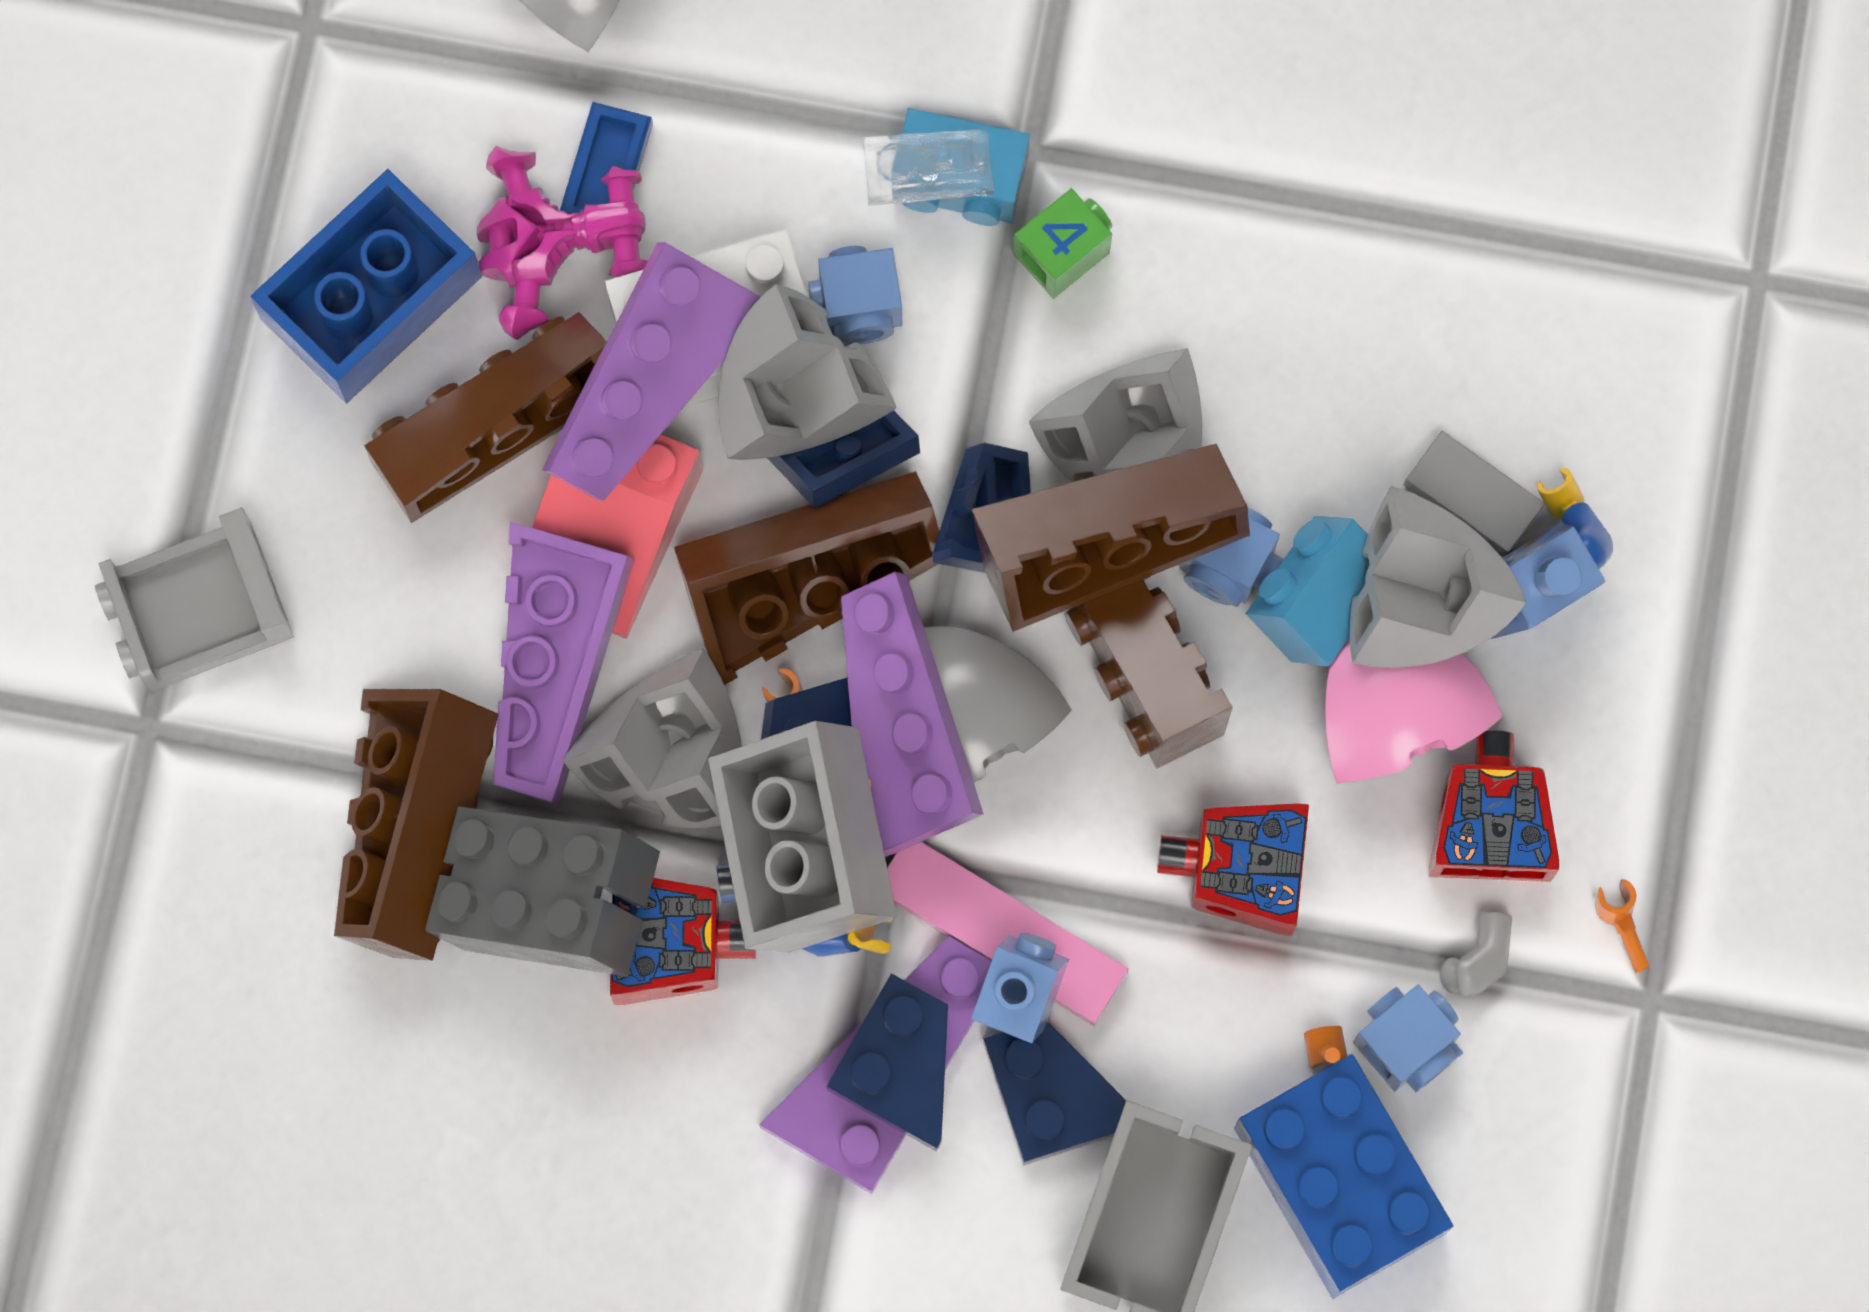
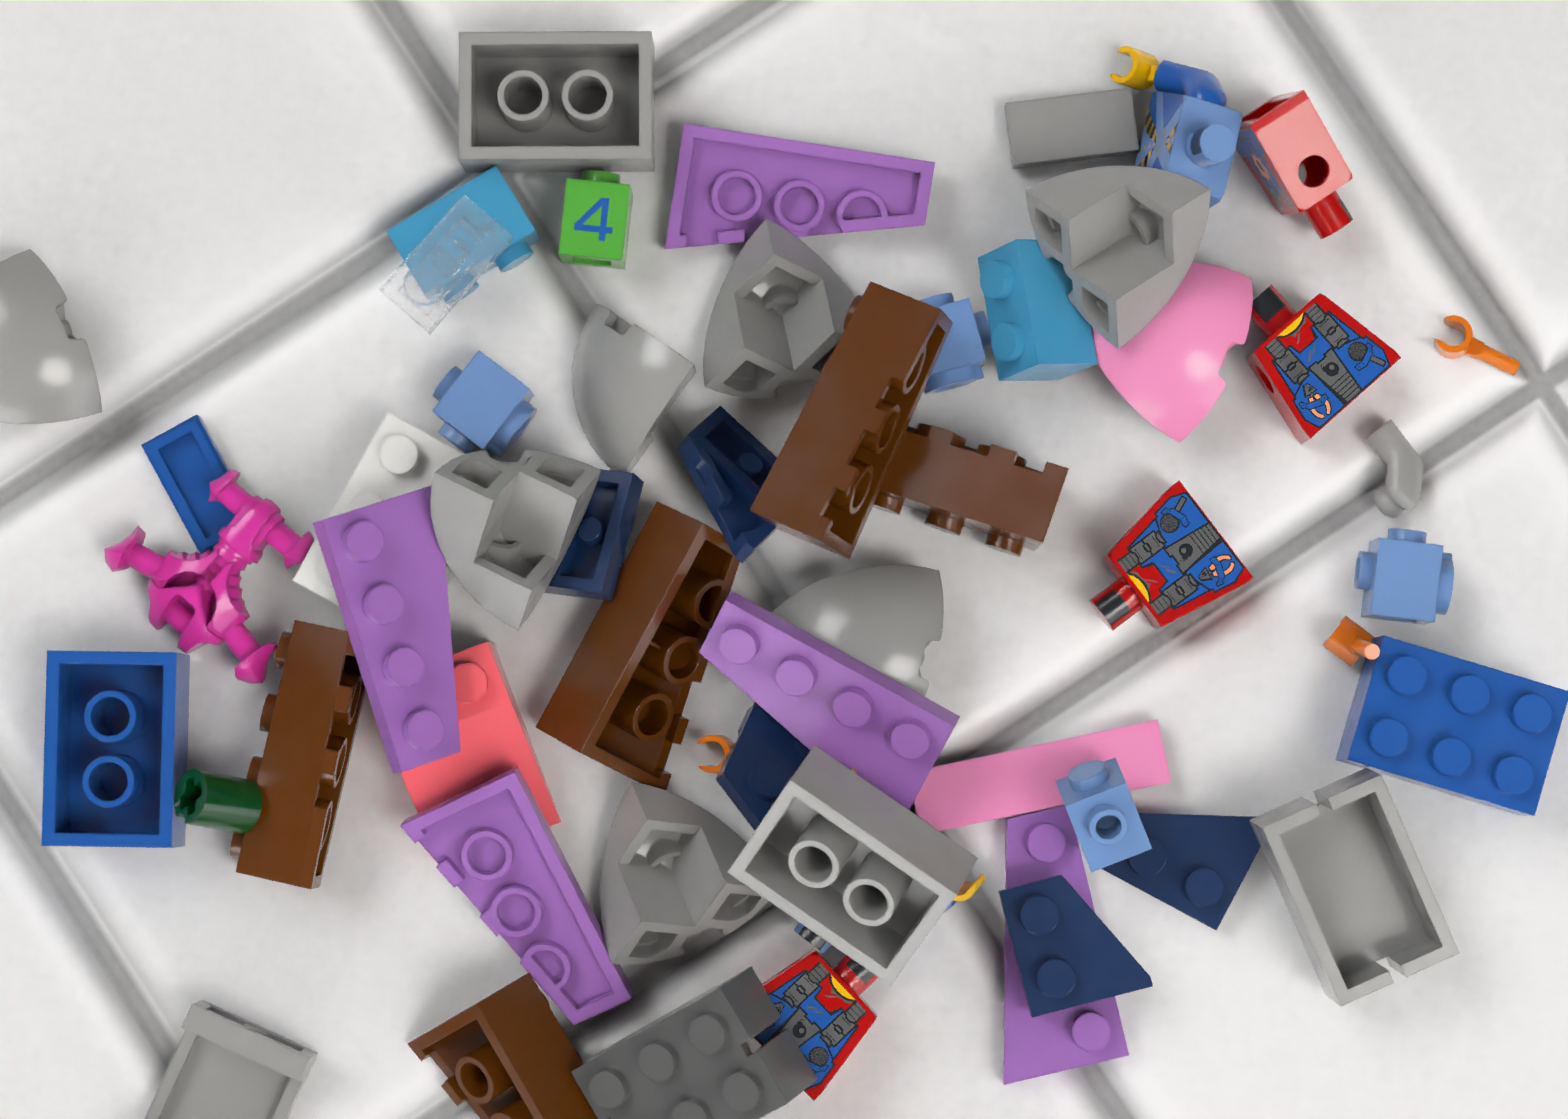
camera: 40 degrees left, 10 degrees up
none -> dark green piece [174,769,262,834]
none -> light grey brick [459,31,655,173]
none -> light grey brick [572,304,696,472]
none -> medium lavender wing [665,123,935,249]
none -> torso [1236,90,1353,239]

